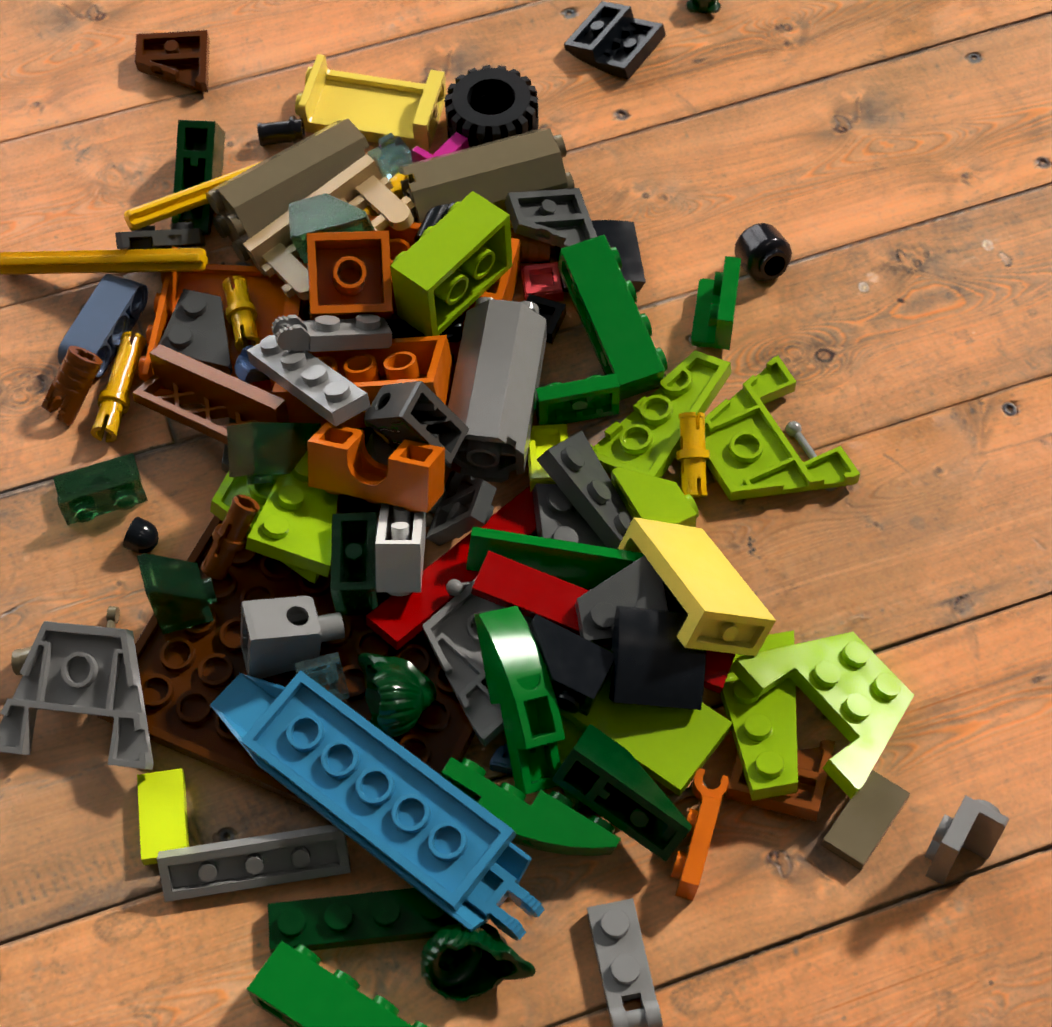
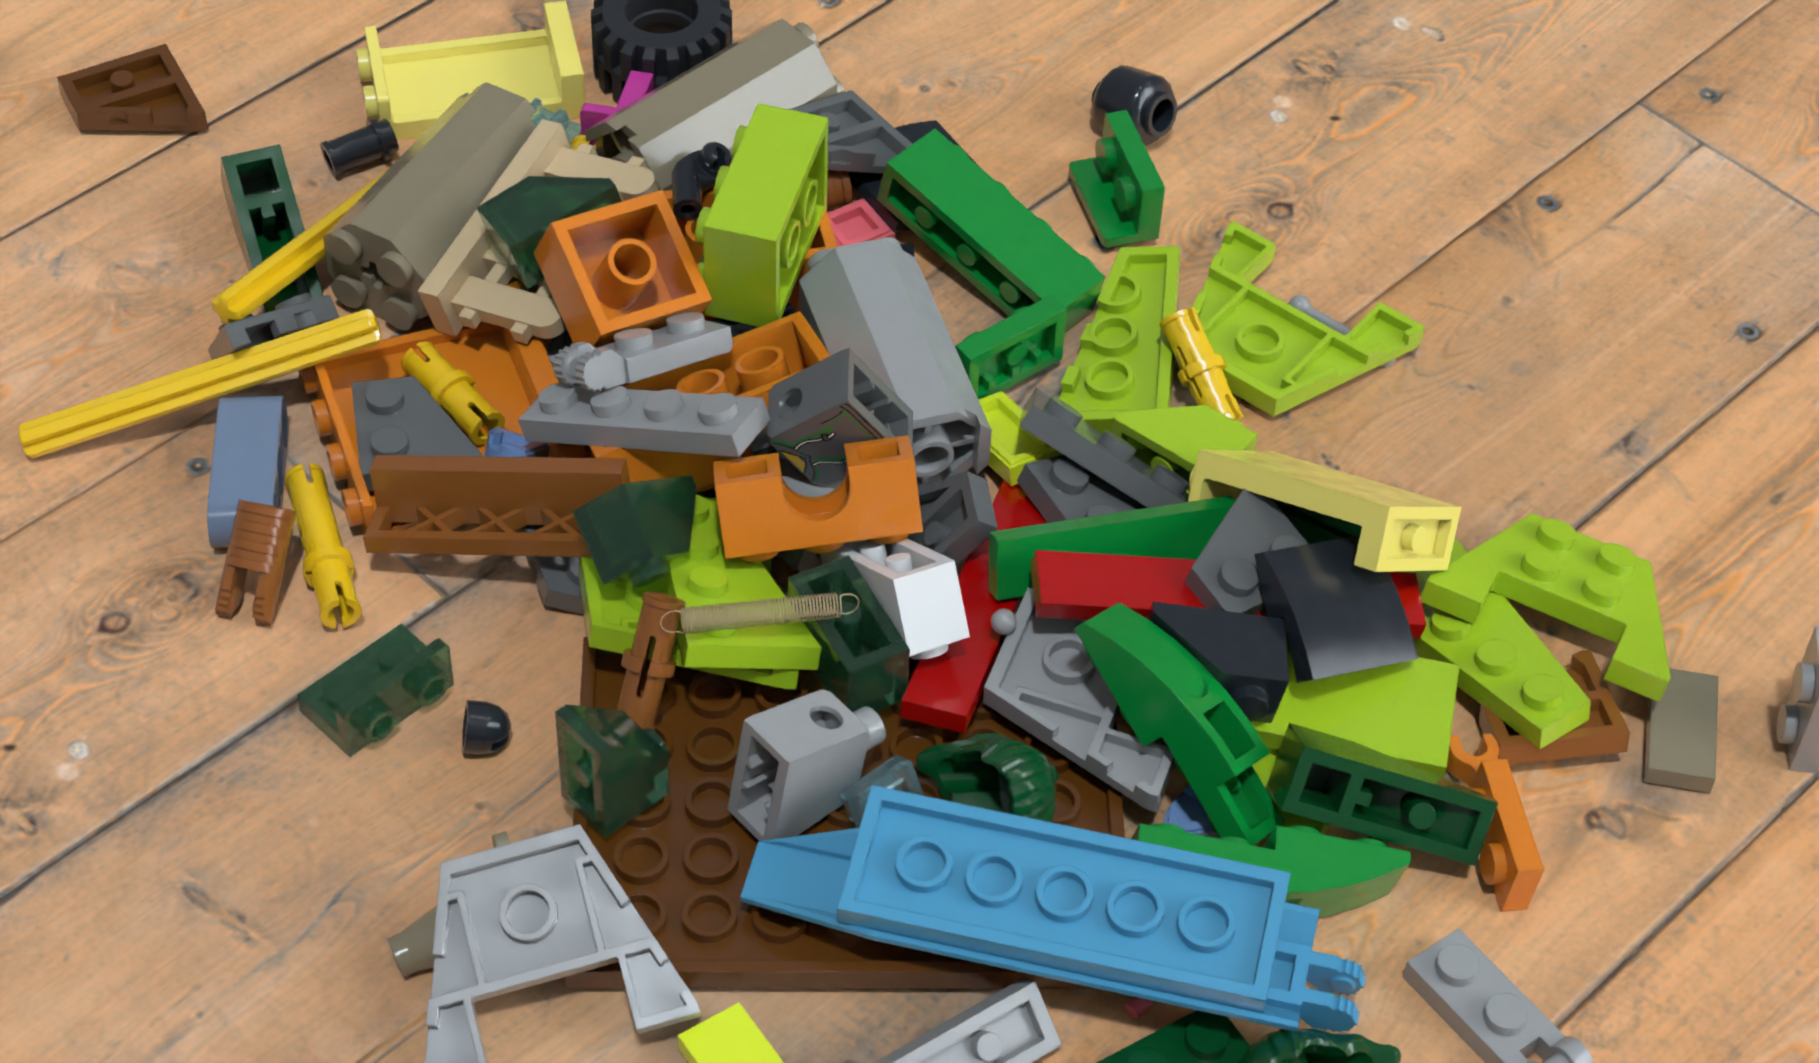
camera: 30 degrees left, 10 degrees down
none -> tan piece [660,592,860,634]

